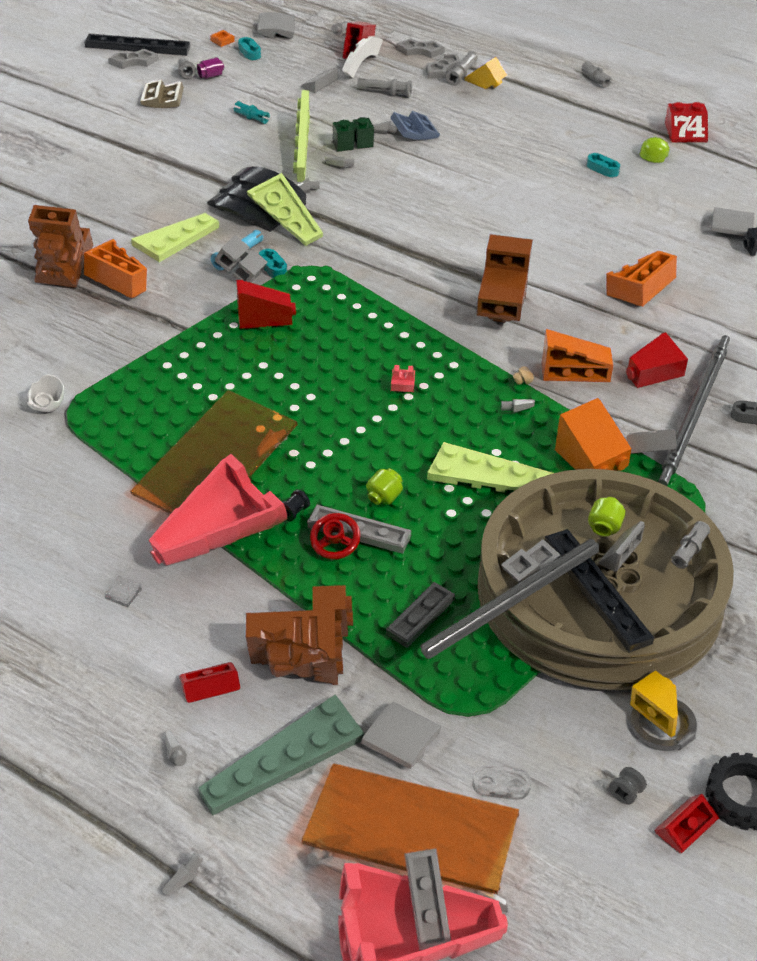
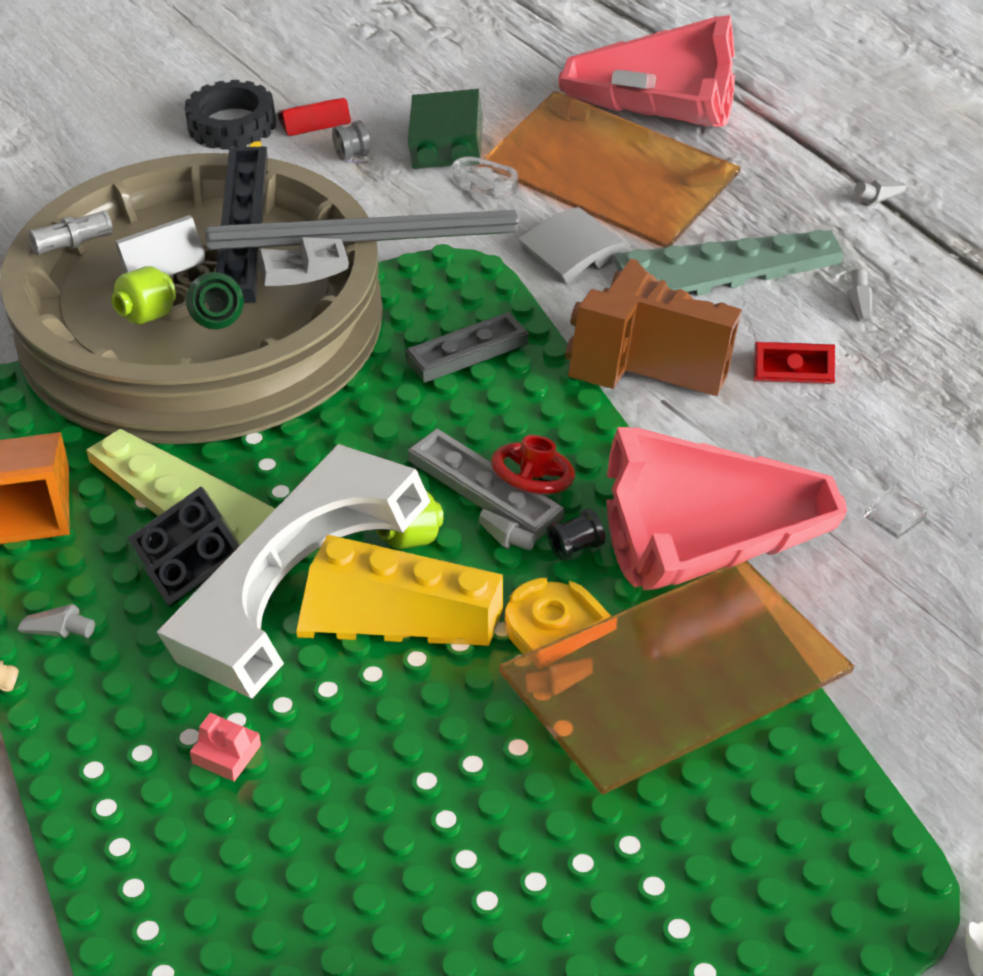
camera: 155 degrees left, 0 degrees up
none -> black slope [128,486,241,607]
none -> white arch [157,444,431,699]
none -> dark green cone [186,272,244,330]
none -> yellow wedge [296,534,503,646]
none -> dark green brick [407,89,483,169]
none -> light grey bar [478,509,536,551]
none -> yellow tile [504,578,616,672]

